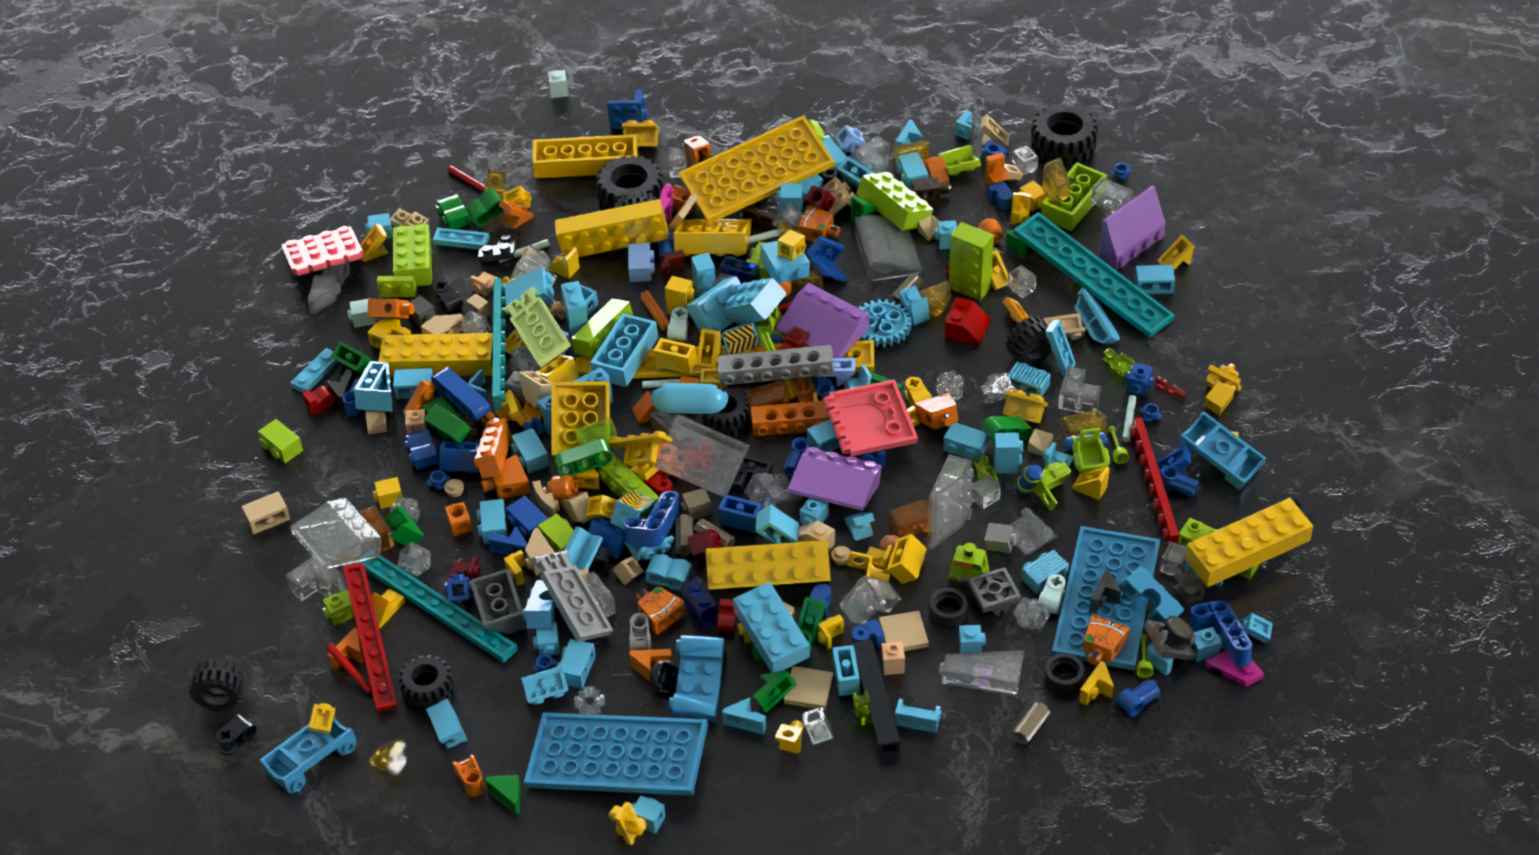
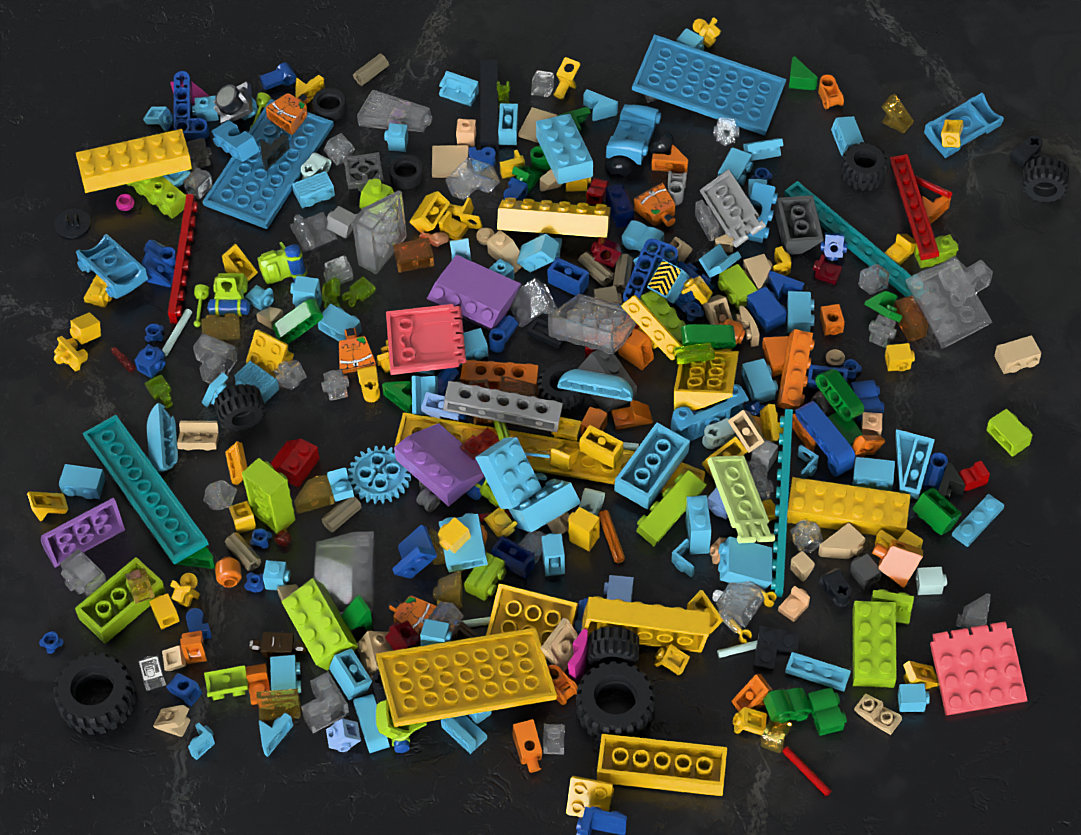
camera: 170 degrees left, 10 degrees up
clear red bracket [660,249,685,279] -> none

